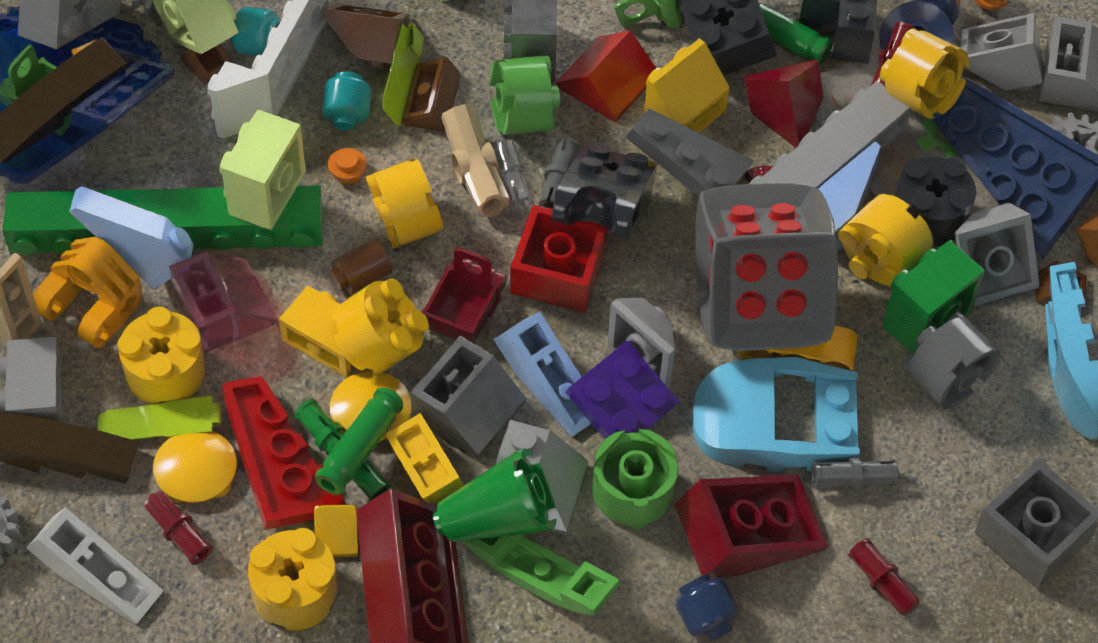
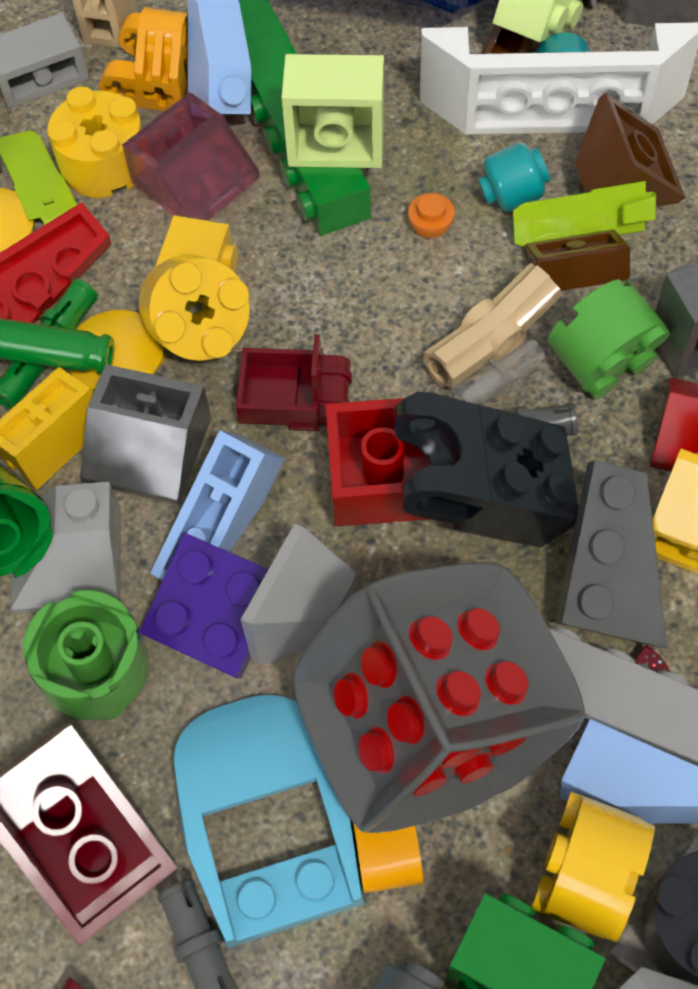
camera: 75 degrees right, 5 degrees up
reddish brown brick [329,238,392,295] -> none
yellow brick [365,158,444,249] -> none

